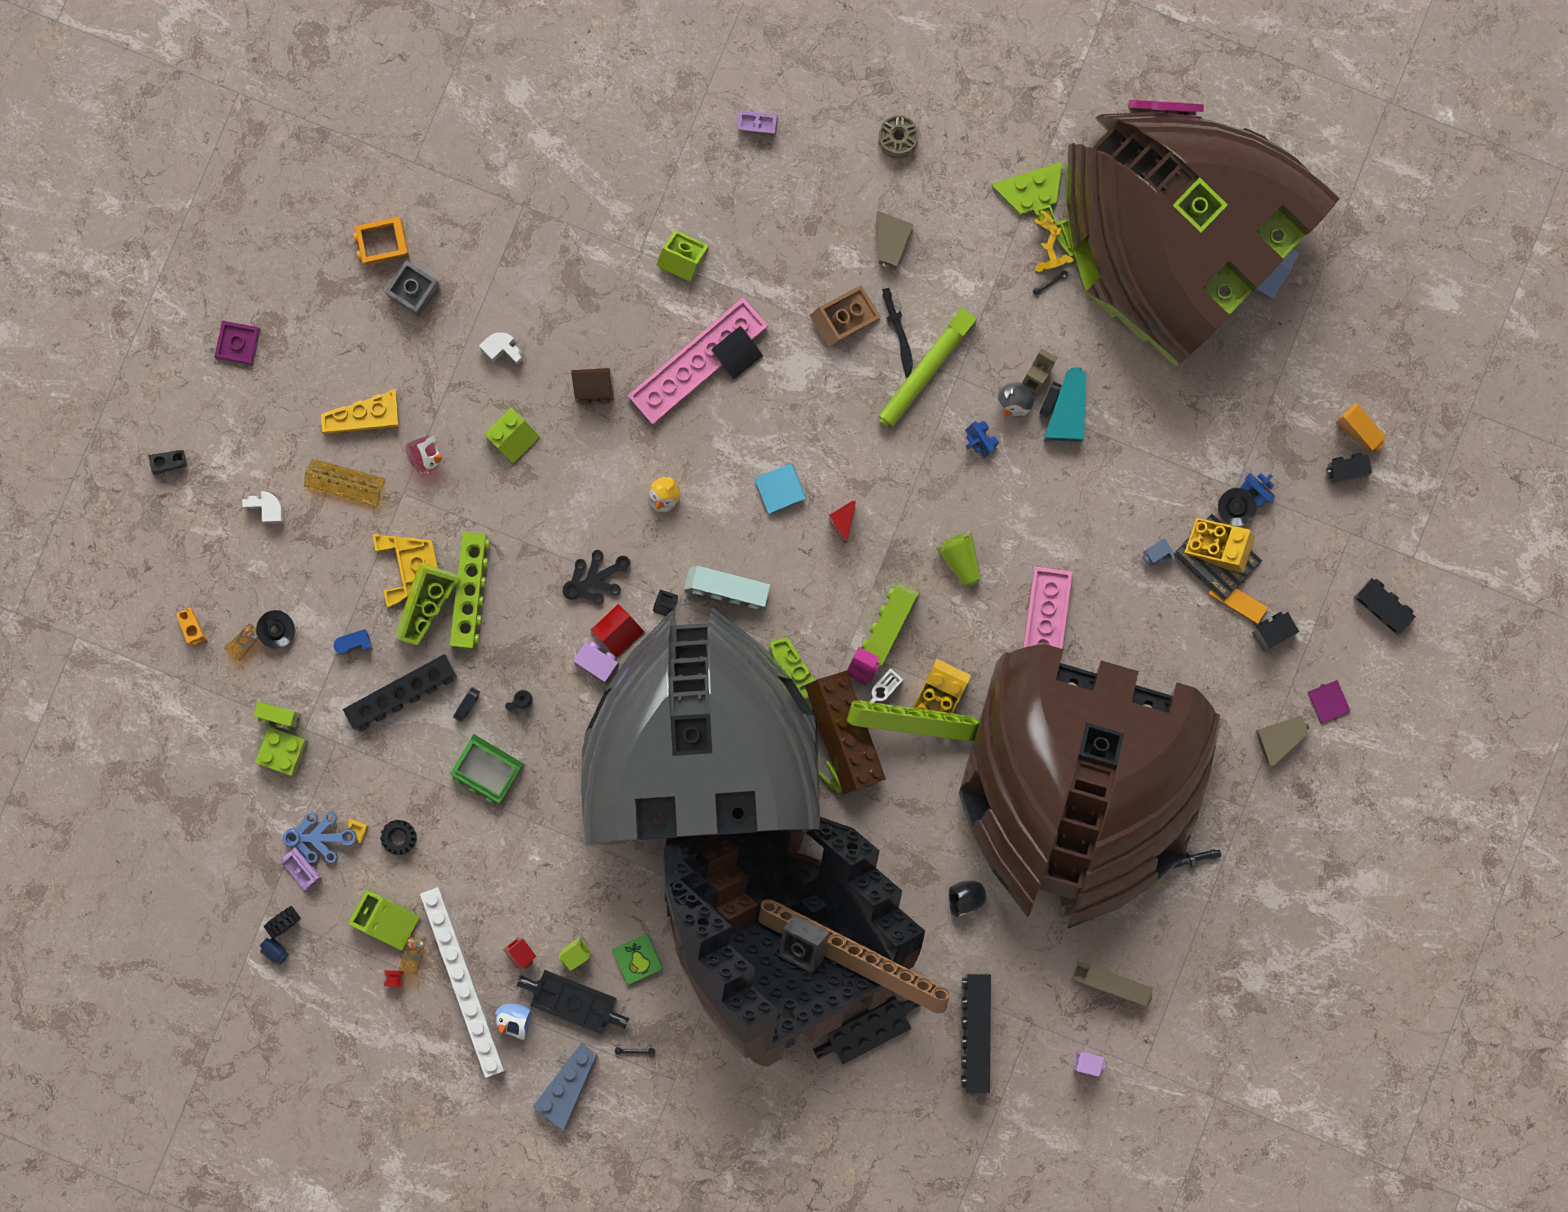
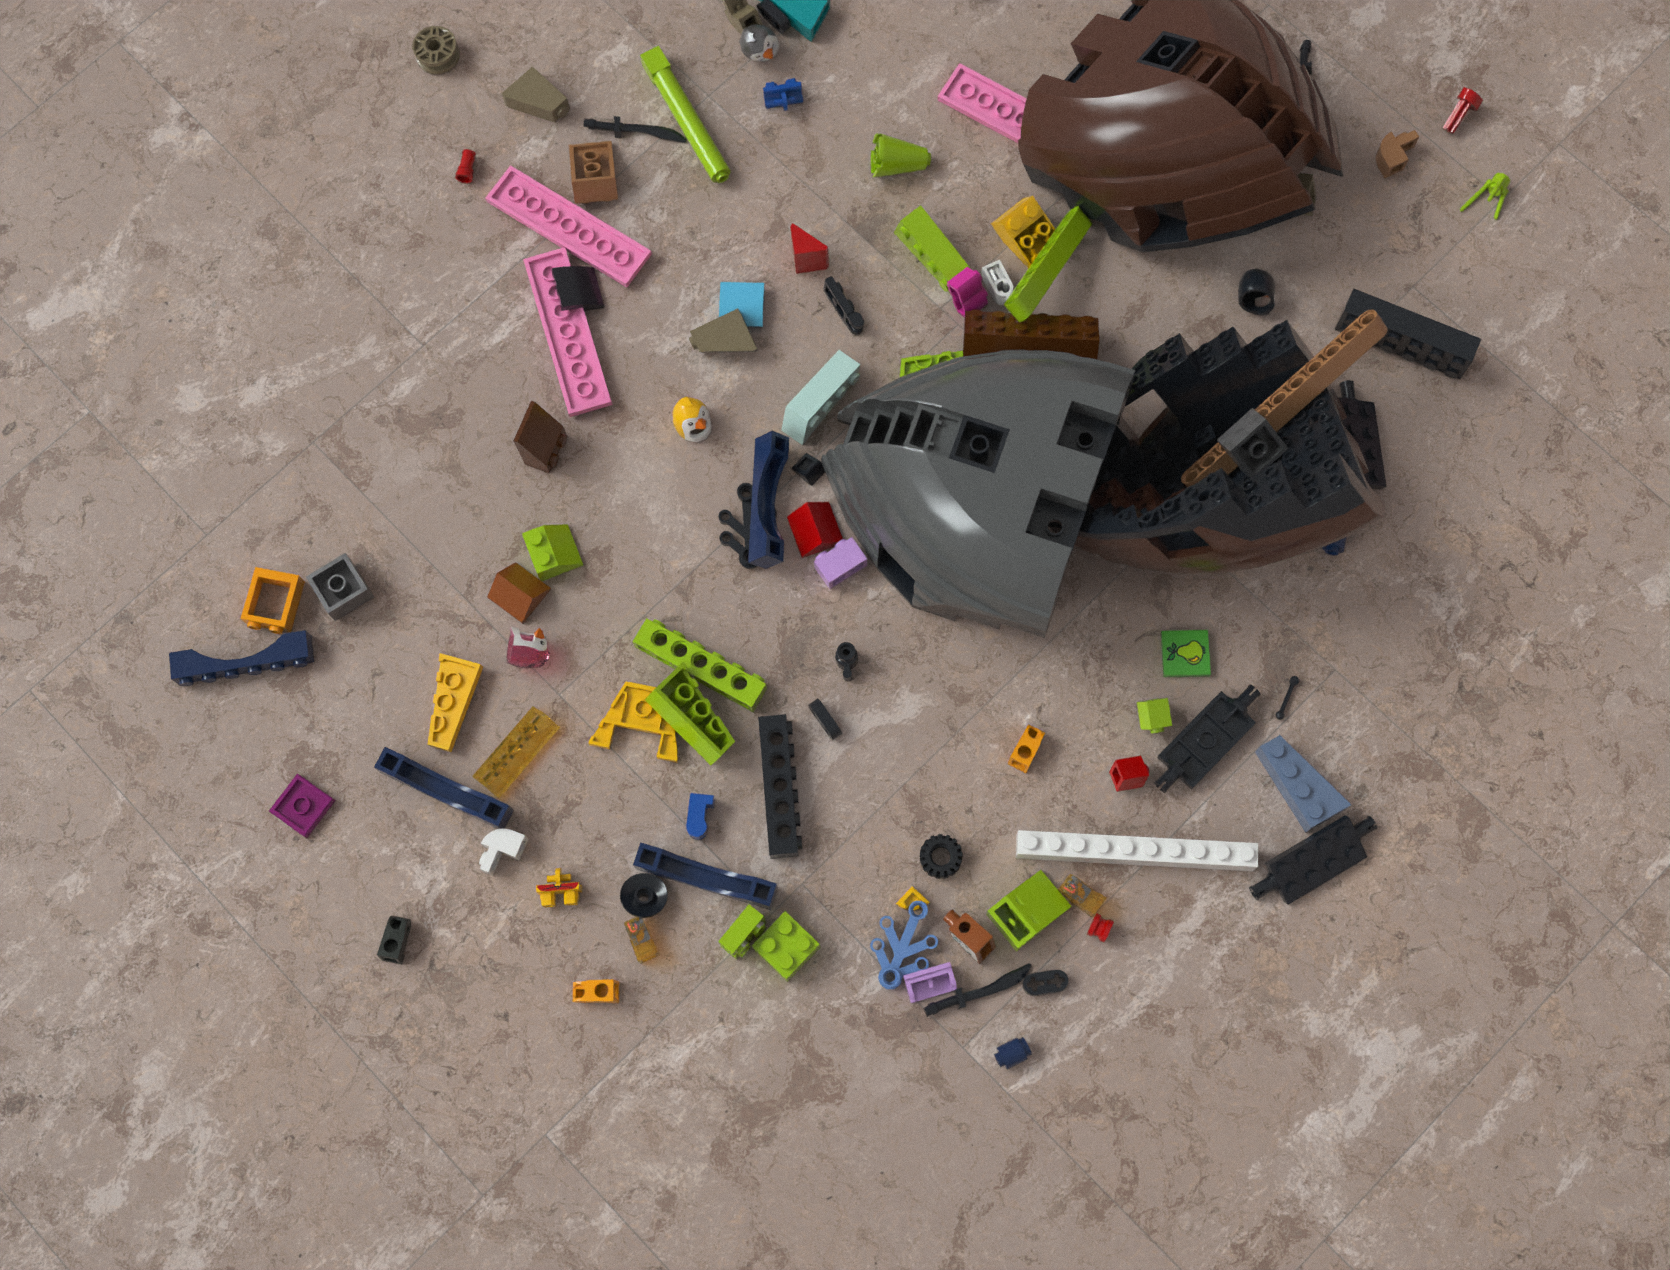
camera: 65 degrees left, 10 degrees down
black tyre [263,906,301,939] -> none
window [450,734,524,805] -> none
white brick [479,333,523,365] -> none
piece [495,1003,532,1040] -> none
lime slope [656,230,709,282] -> none
lavender hinge [737,110,778,134] -> none
dark tan slope [1071,961,1153,1007] -> none
lavender brick [1073,1050,1106,1076] -> none
none -> dark blue arch [169,630,314,686]
none -> dark blue arch [374,747,514,829]
none -> red pin [455,149,476,183]
none -> bright pink plate [485,165,652,288]
none -> dark orange slope [487,562,551,624]
none -> yellow hips [536,868,583,908]
none -> dark blue arch [633,842,778,910]
none -> dark tan slope [689,308,758,353]
none -> dark blue arch [748,430,789,569]
none -> black hinge [823,276,864,335]
none -> black sword [923,964,1031,1017]
none -> dark orange torso [943,910,996,965]
none -> light orange leg [1008,725,1046,773]
none -> black beam [1022,970,1069,996]
none -> black plate [1249,815,1378,905]
none -> medium nougat brick [1376,130,1419,178]
none -> red piece [1443,87,1483,134]
none -> lime plant [1460,173,1511,220]

